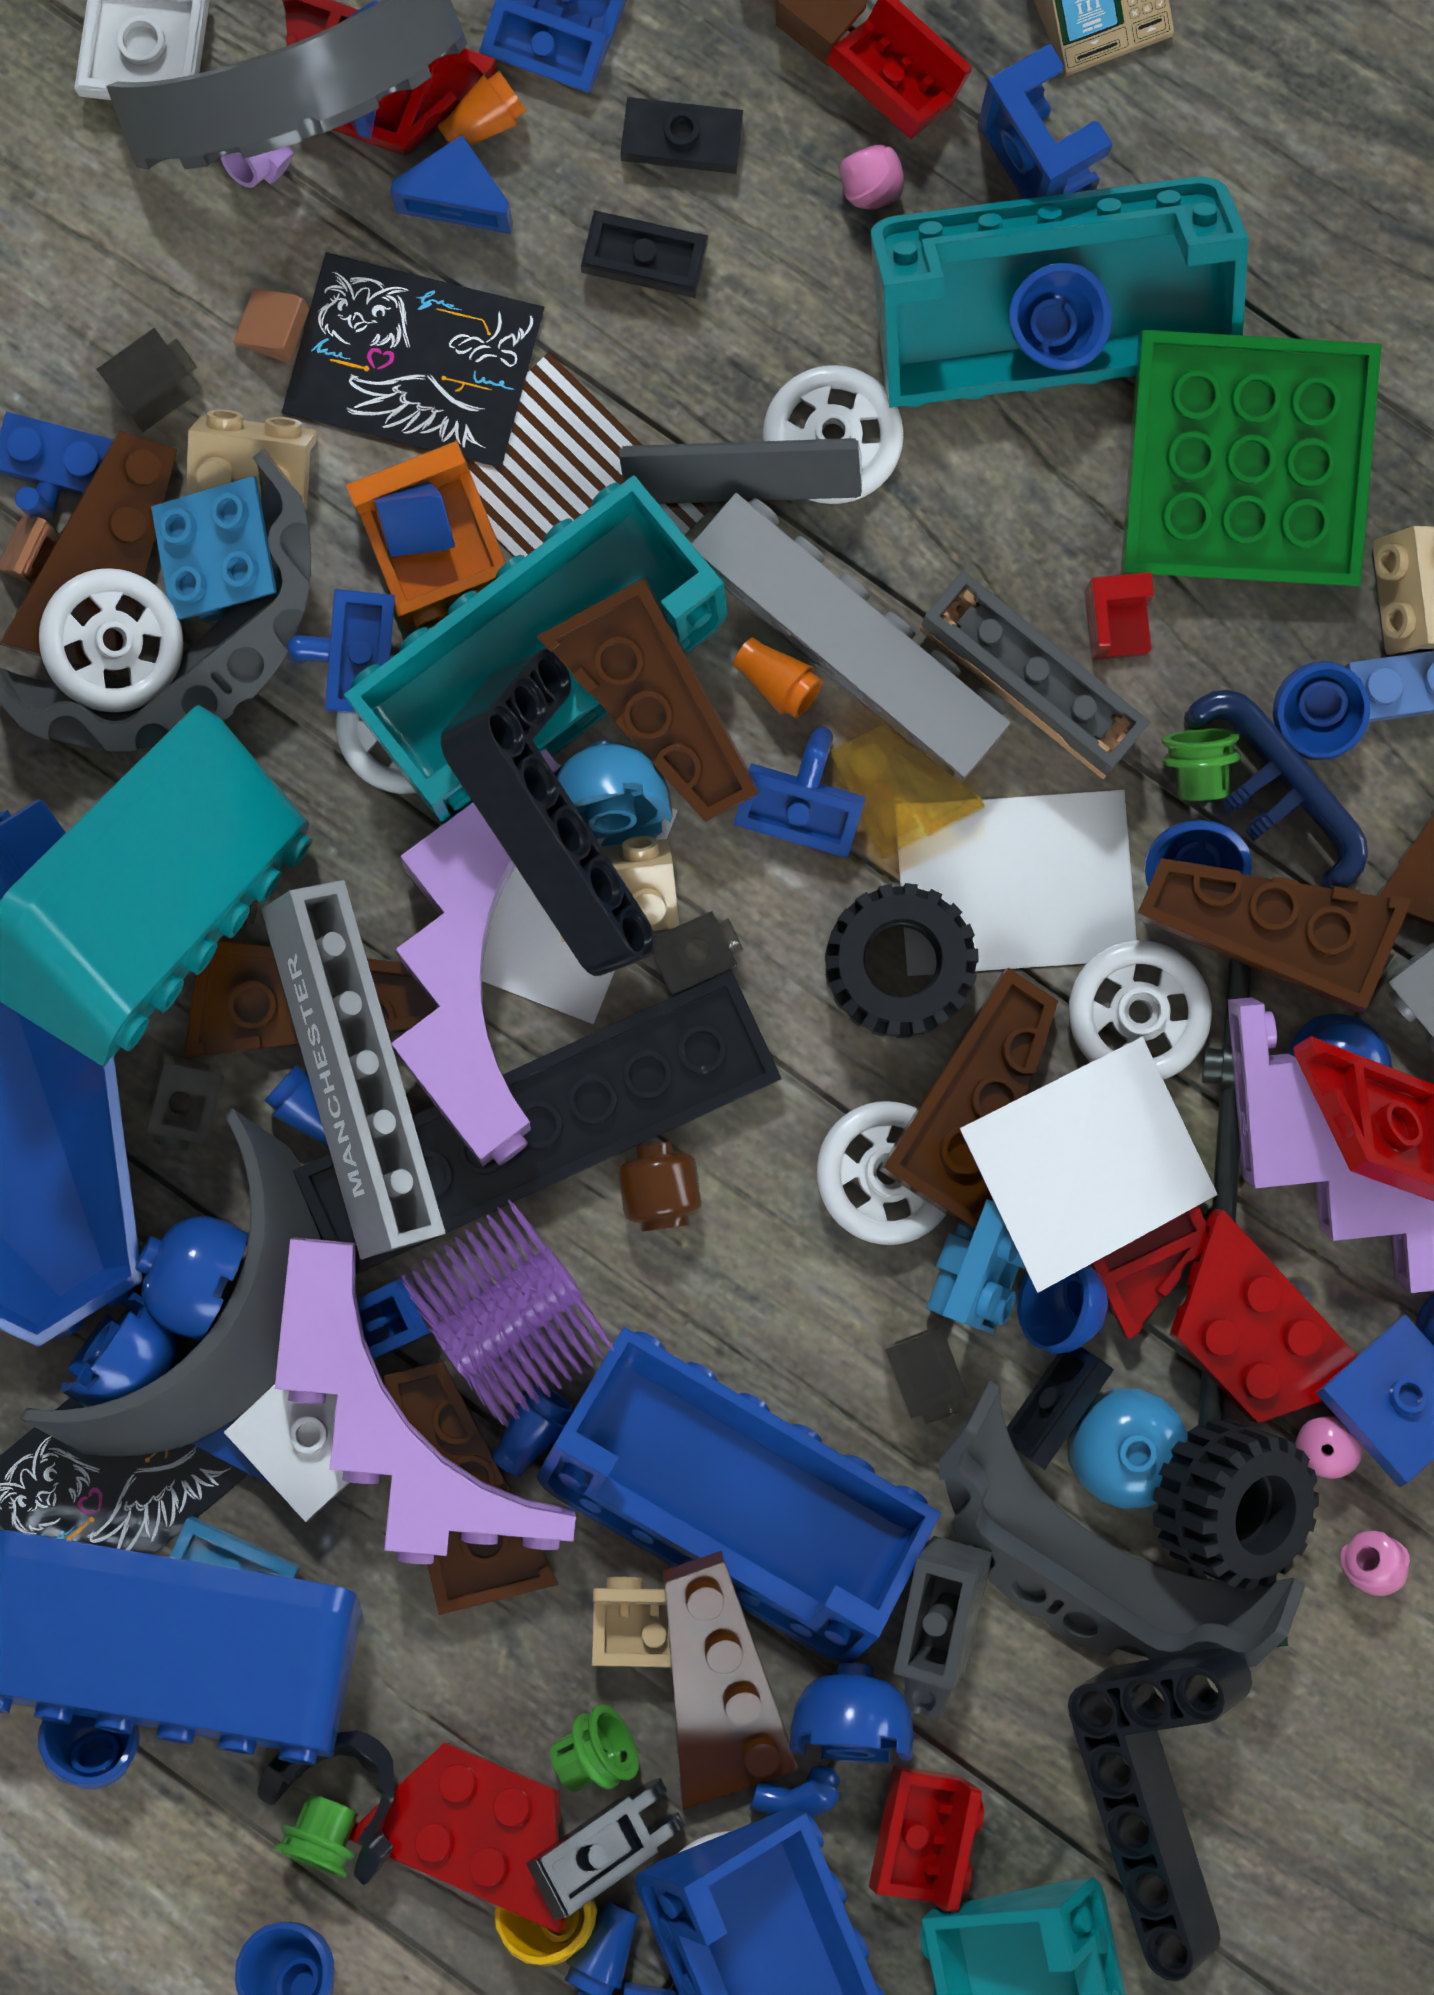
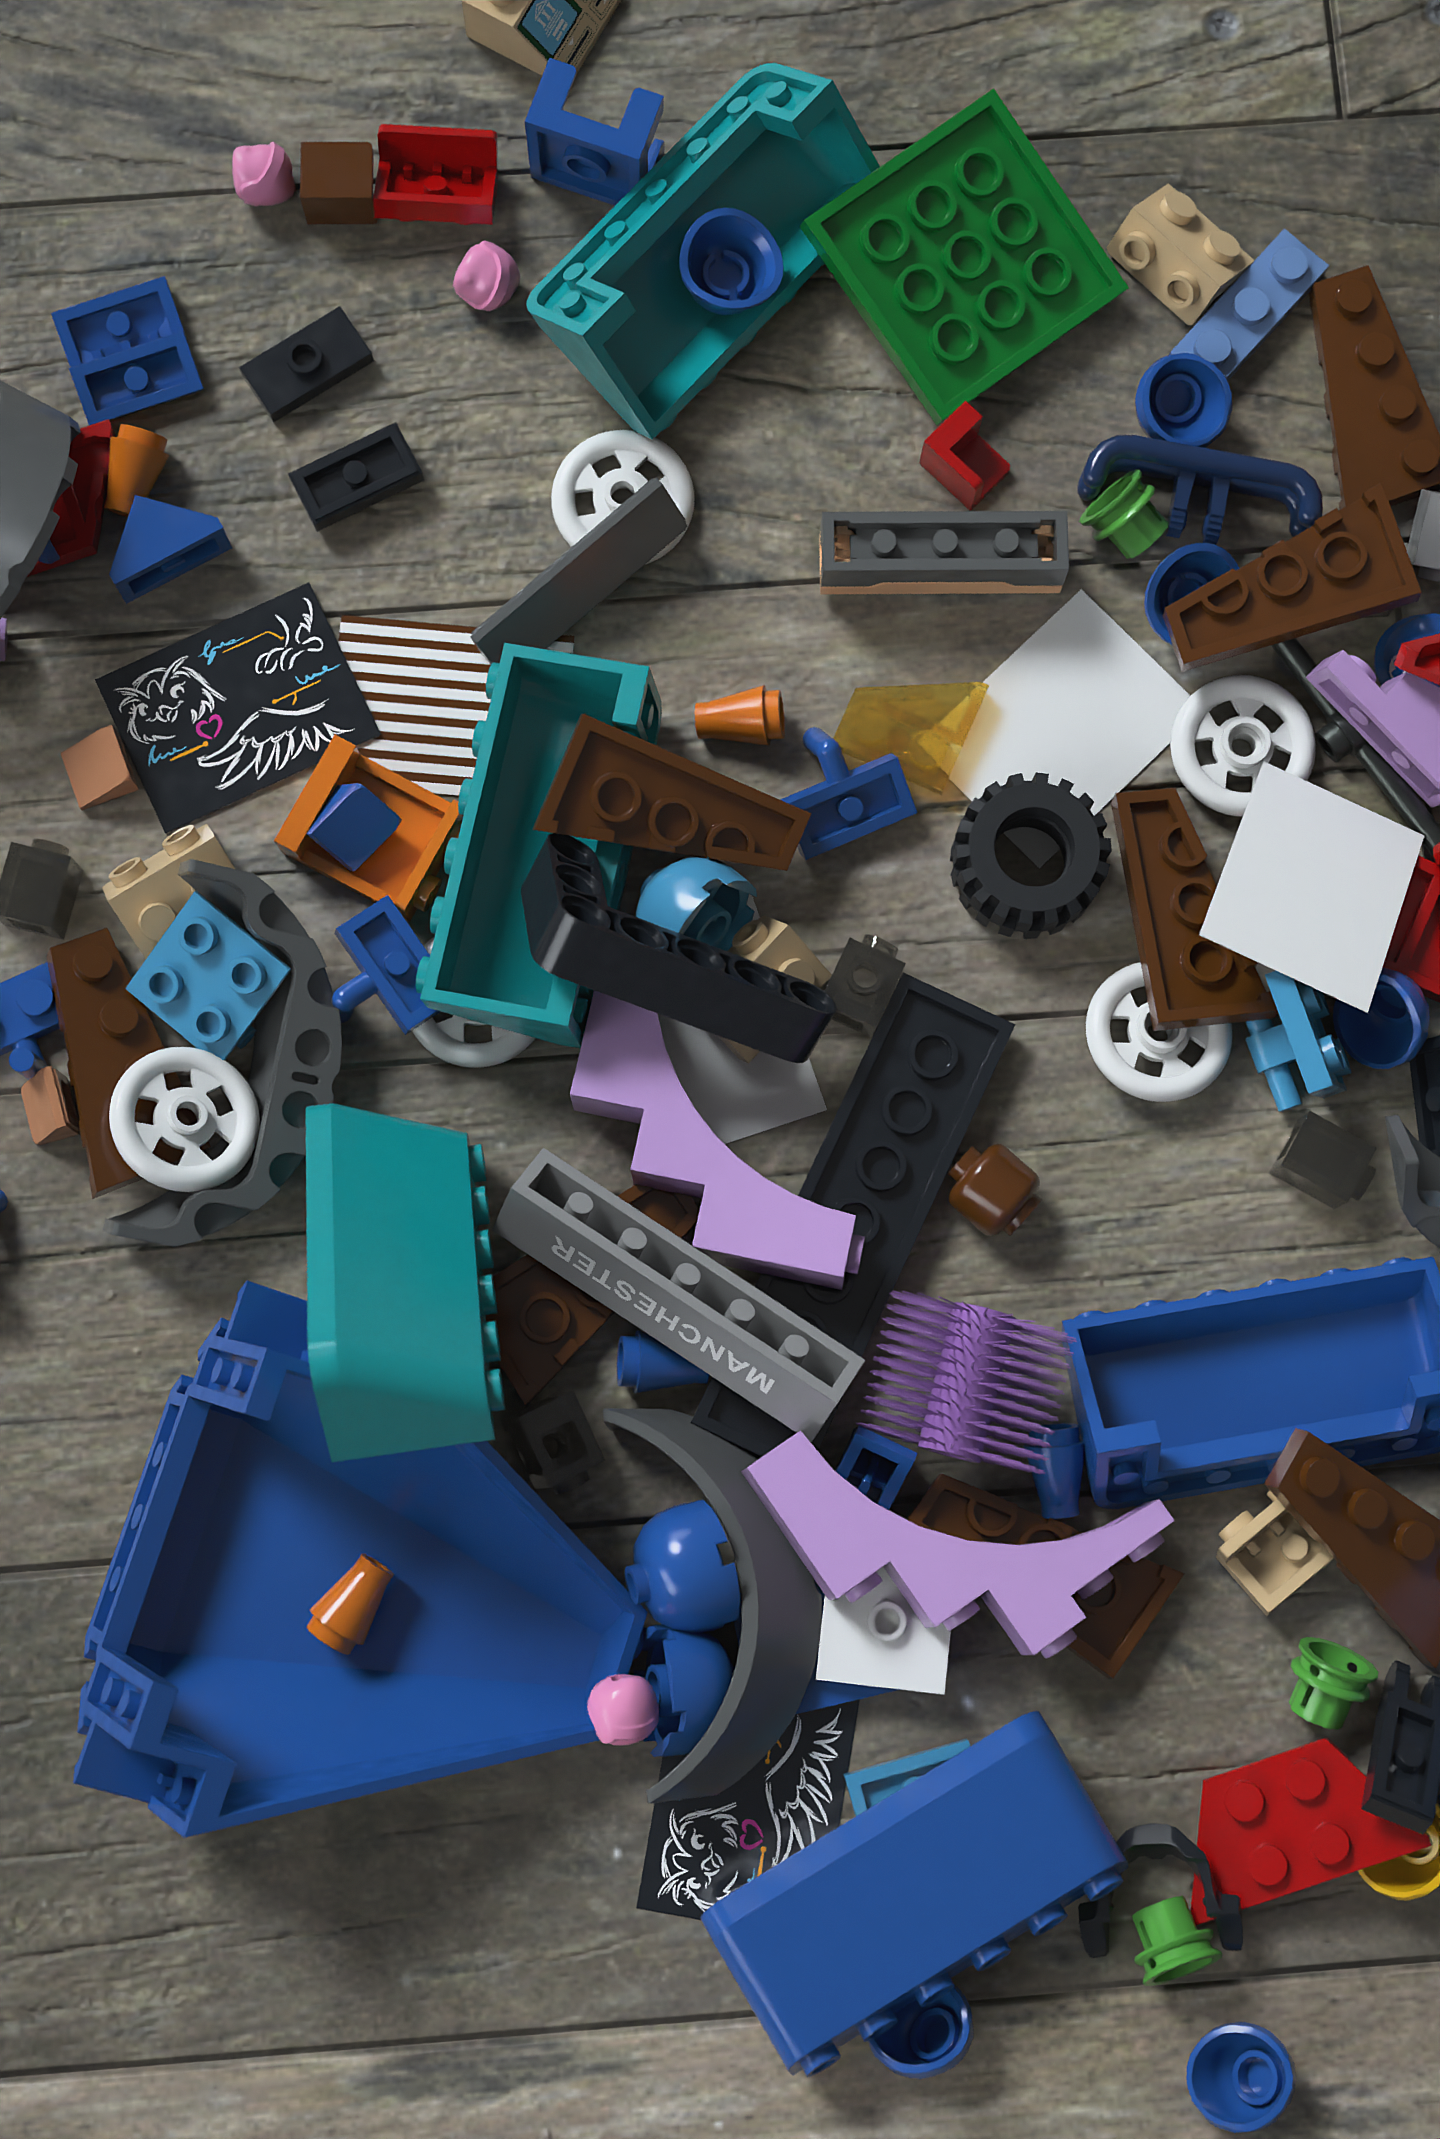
camera: 45 degrees left, 5 degrees down
light grey brick [692,493,1011,786] -> none
none -> bright pink piece [587,1674,659,1746]

